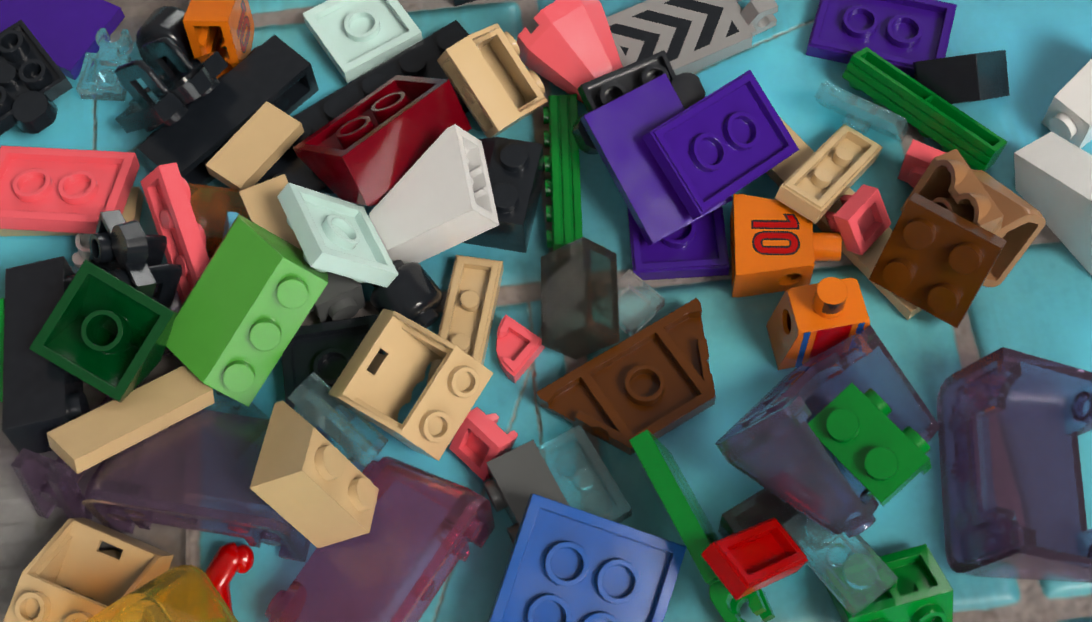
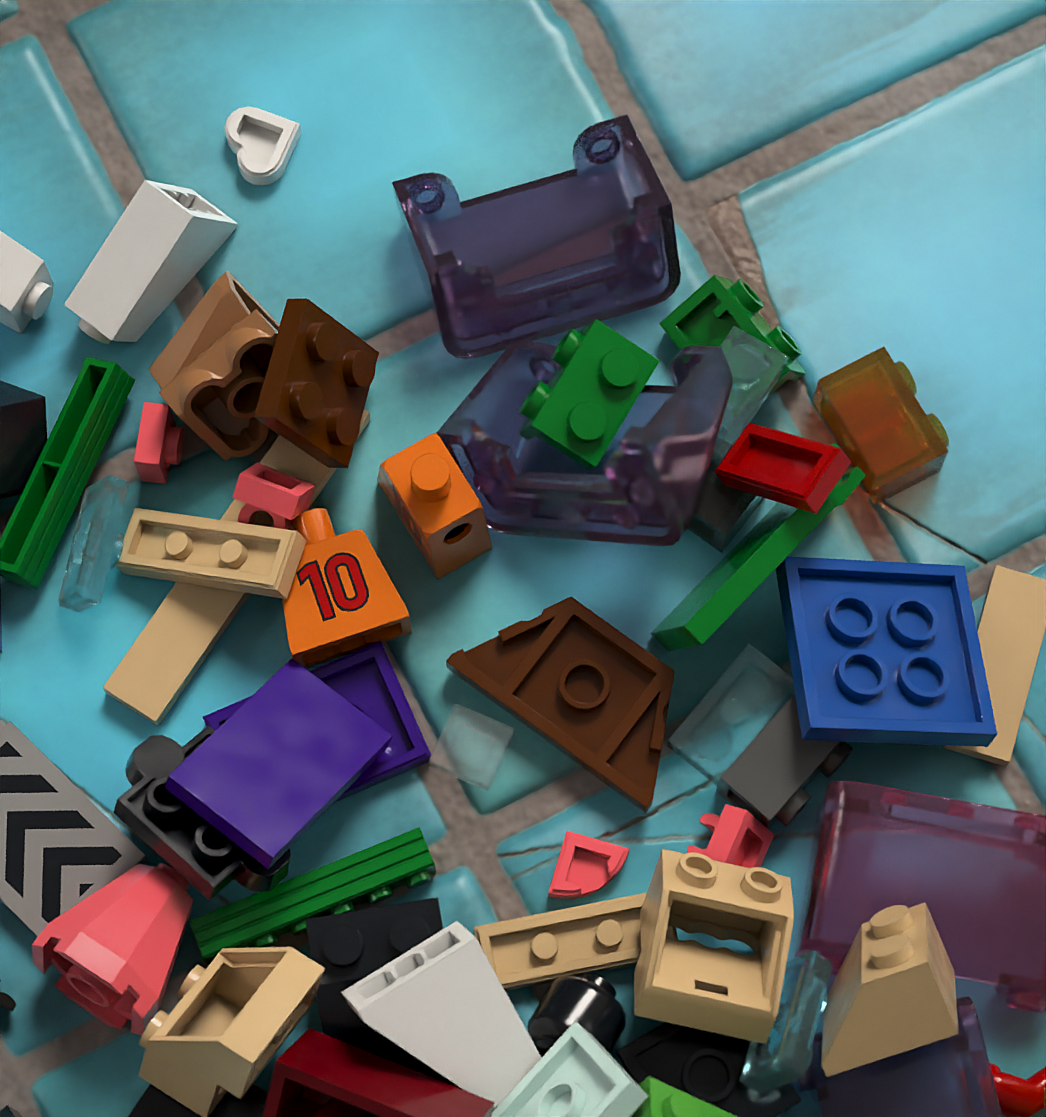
camera: 115 degrees left, 10 degrees up
clear smoke brick [541,237,620,359] -> none
dark purple tile [642,70,799,220] -> none

